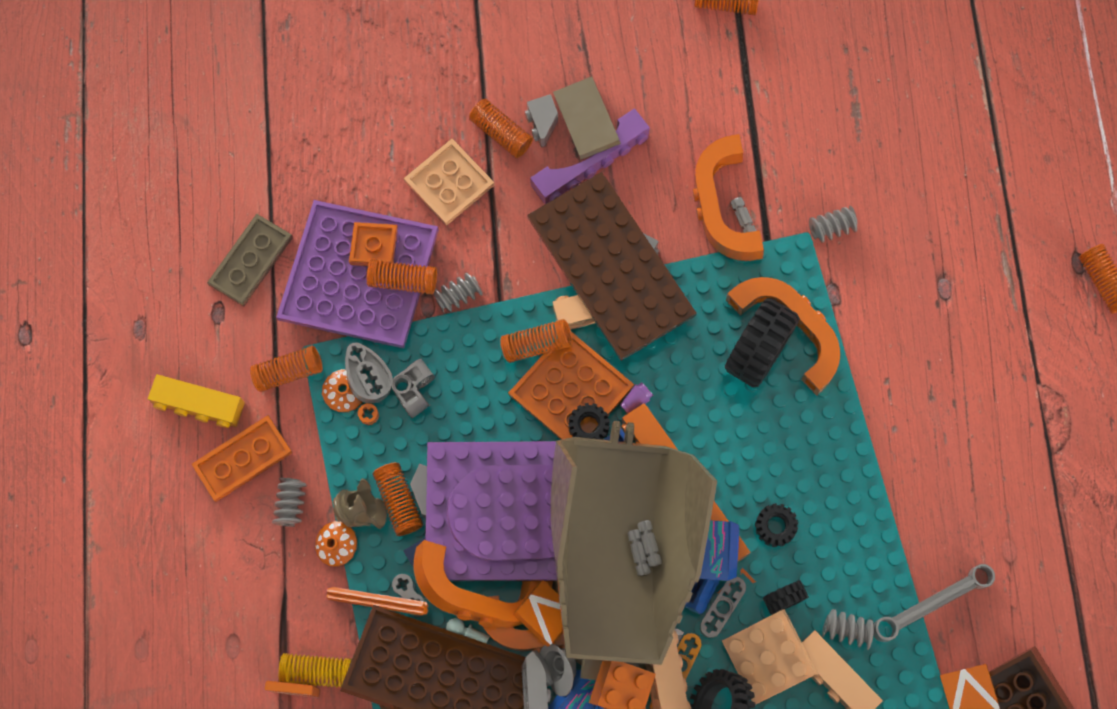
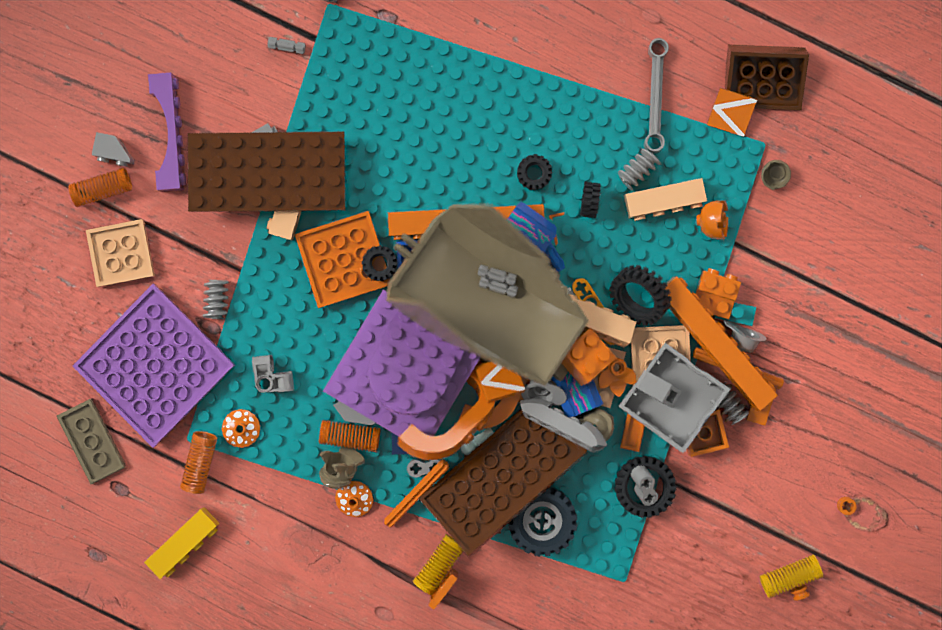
camera: 60 degrees left, 15 degrees up
orange plate [191,415,292,502] -> none
light grey piece [272,478,307,527] -> none
light grey piece [345,343,393,403] -> none
orange tile [349,222,398,268] -> none
orange bush [358,403,379,425] -> none
orange piece [366,259,437,295] -> none
orange piece [500,319,573,363] -> none
dark tan tile [553,76,621,160] -> none
medium lavender cone [620,382,653,413] -> none
orange arch [692,134,764,261] -> none
light grey beam [700,577,746,638] -> none
light nougat plate [722,609,818,705] -> none
black tyre [725,298,800,387] -> none
orange arch [726,277,840,396] -> none

